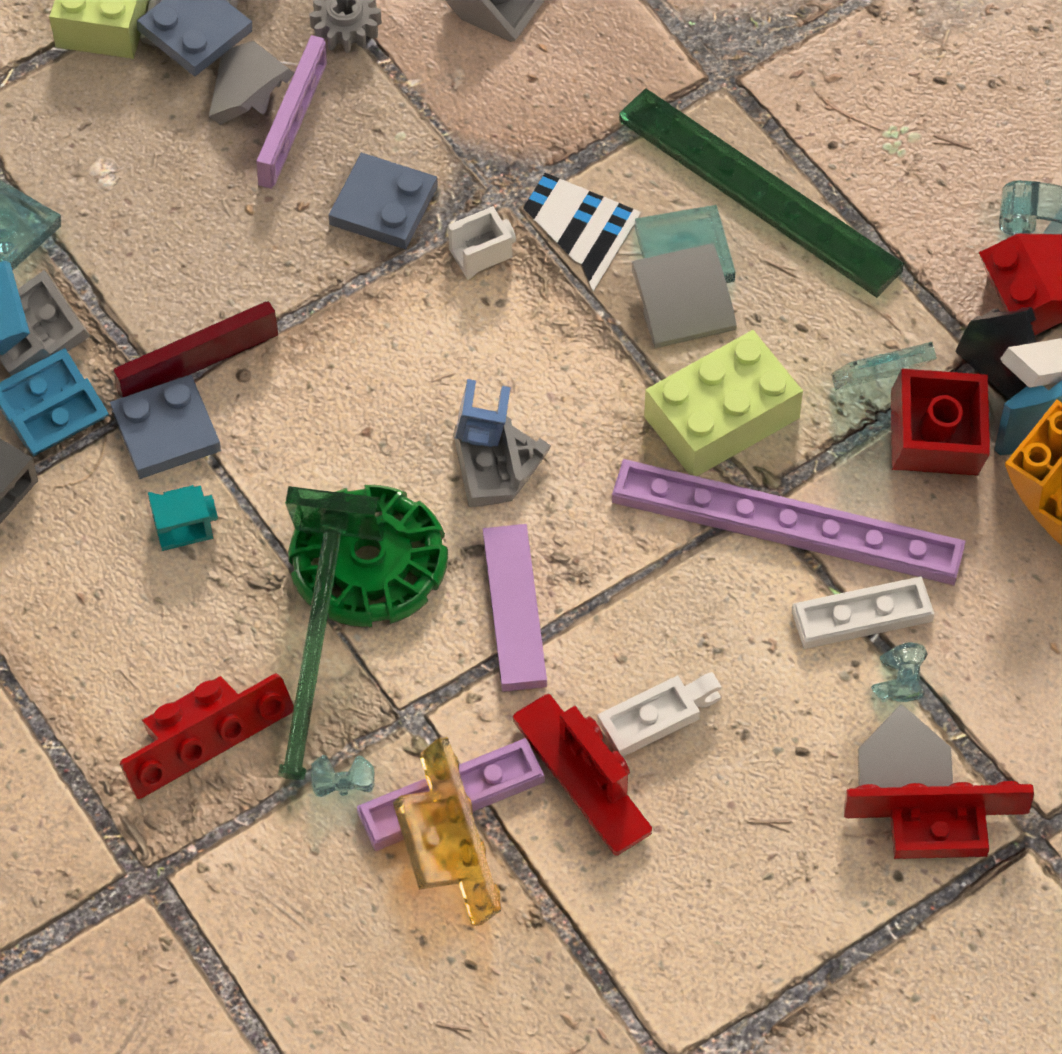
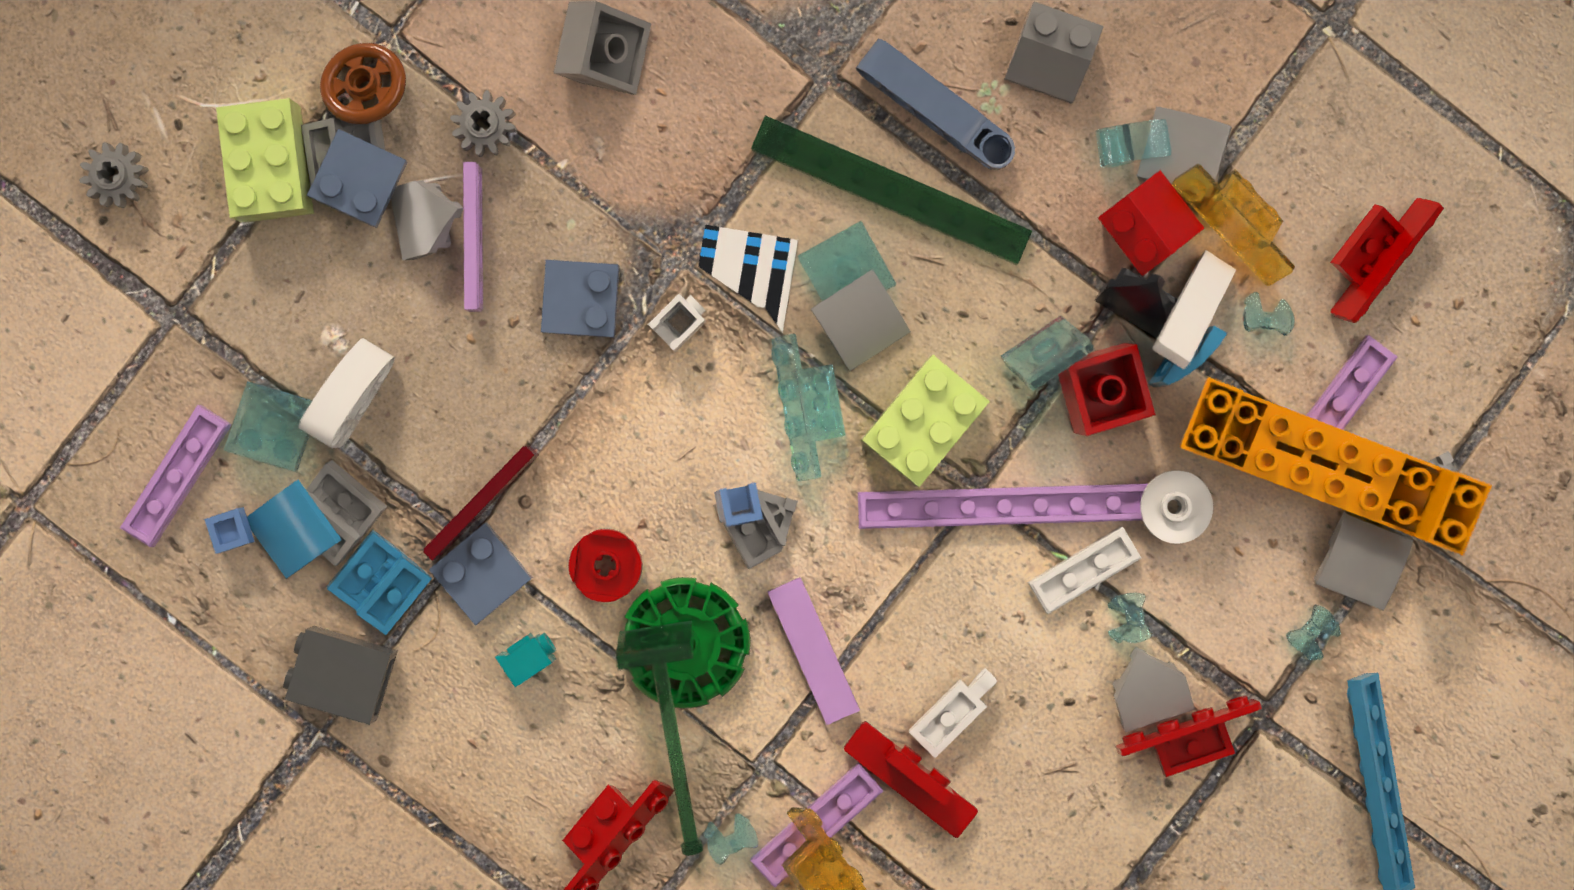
camera: 20 degrees left, 30 degrees up
none -> white beam [299,338,395,448]
none -> red plate [568,529,643,602]
none -> clear light blue bracket [771,333,846,481]
none -> sand blue piece [856,38,1015,170]
none -> light grey slope [1004,1,1104,104]
none -> white dish [1140,470,1213,544]

